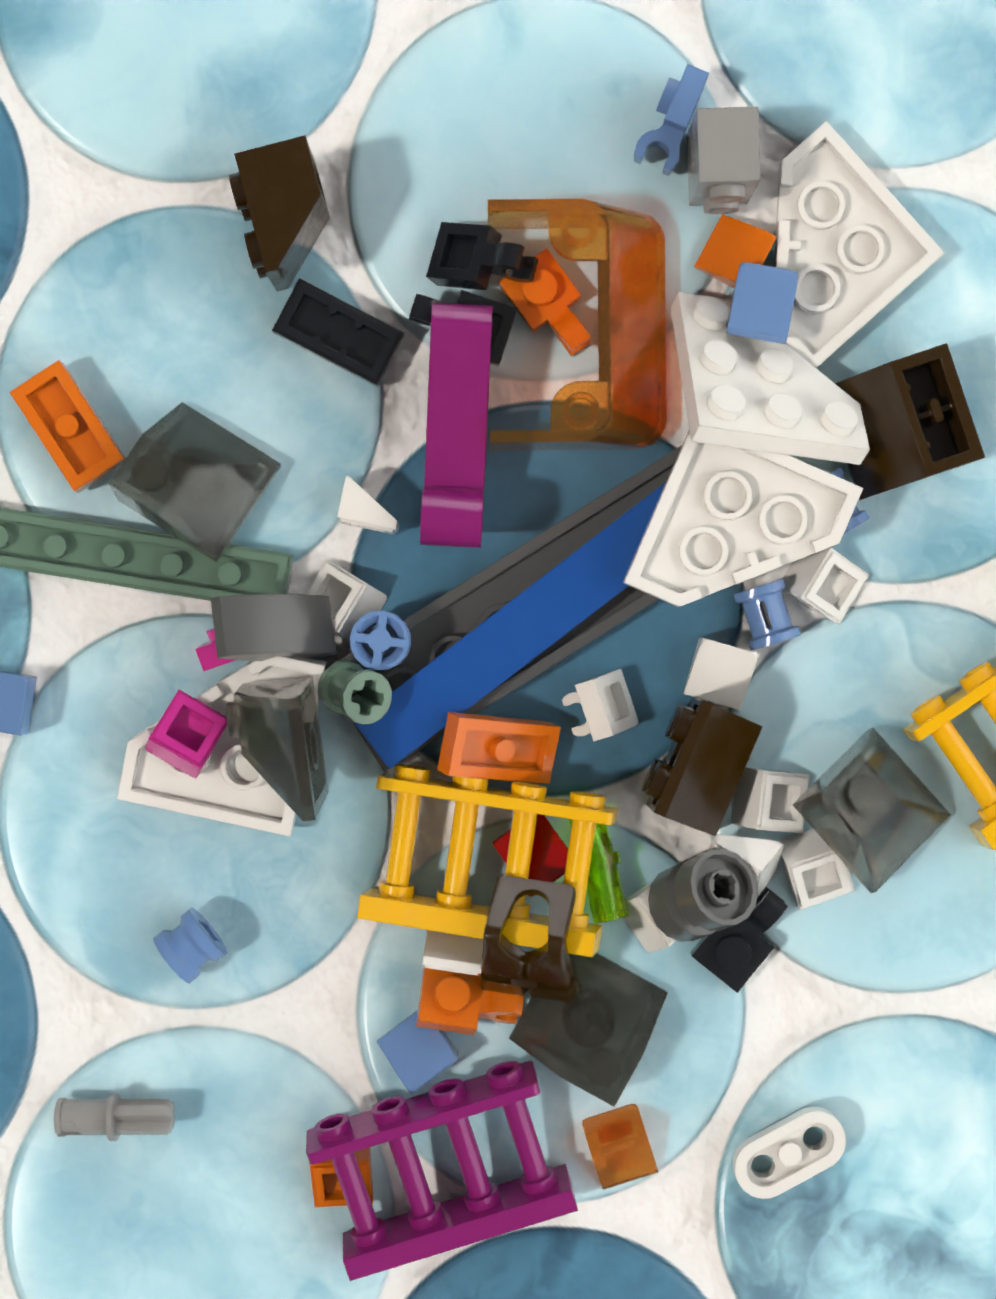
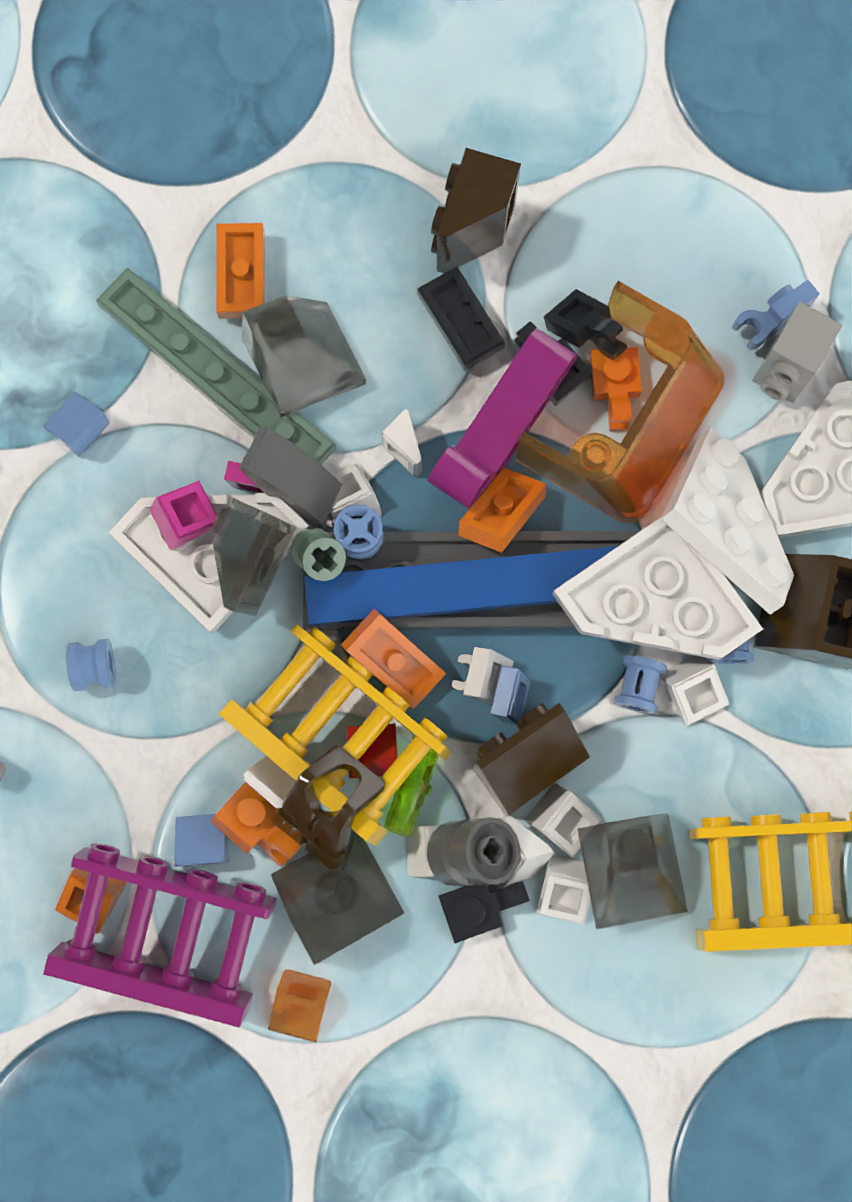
camera: 30 degrees right, 10 degrees down
white slope [683,638,759,710] -> none
orange slope [694,214,777,288] -> none
medium blue slope [726,262,798,344] -> none
white plate [733,1107,846,1199] -> none
none -> orange plate [458,468,546,553]
none -> medium blue tile [490,666,531,725]

